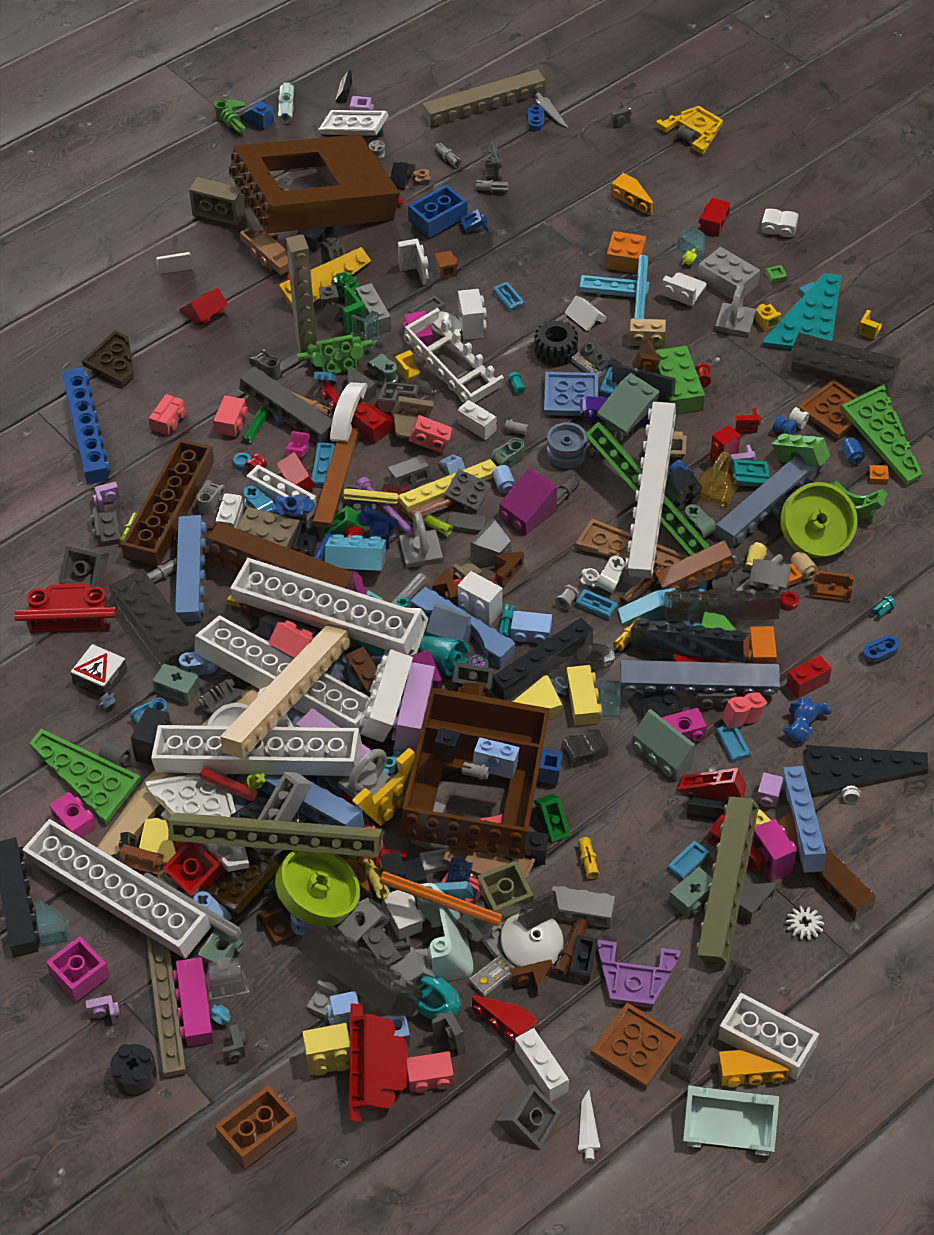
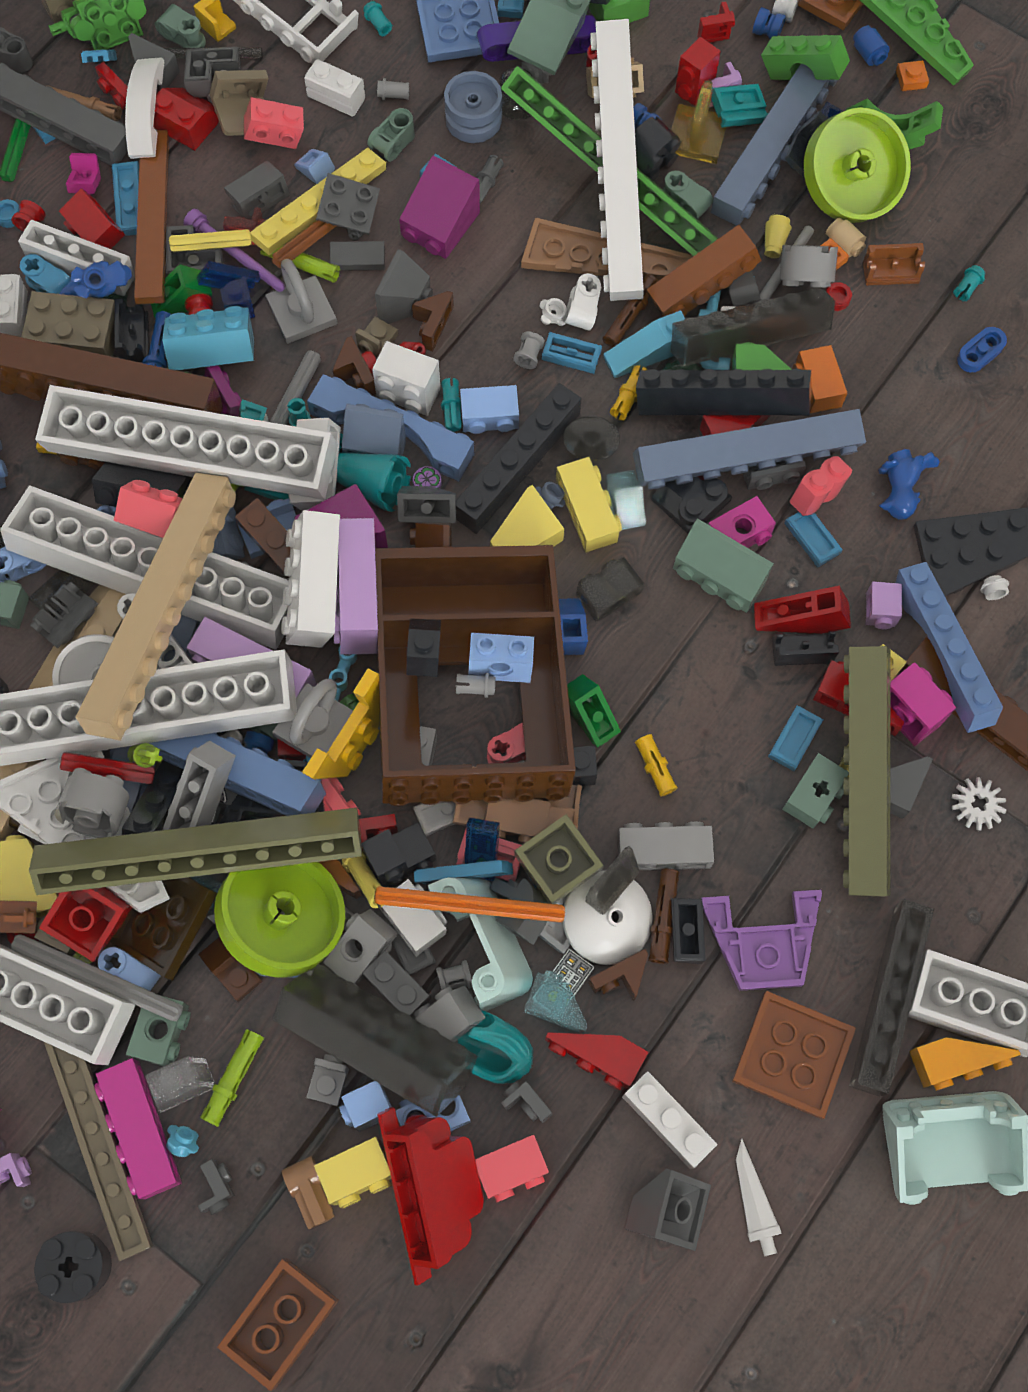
camera: 15 degrees left, 20 degrees up
light blue brick [492,465,516,494] -> none
red brick [786,655,832,699] -> none
none -> light grey brick [54,768,130,838]
none -> lime pin [200,1029,265,1127]
none -> medium nougat piece [281,1155,335,1230]
none -> clear light blue slope [524,970,587,1034]

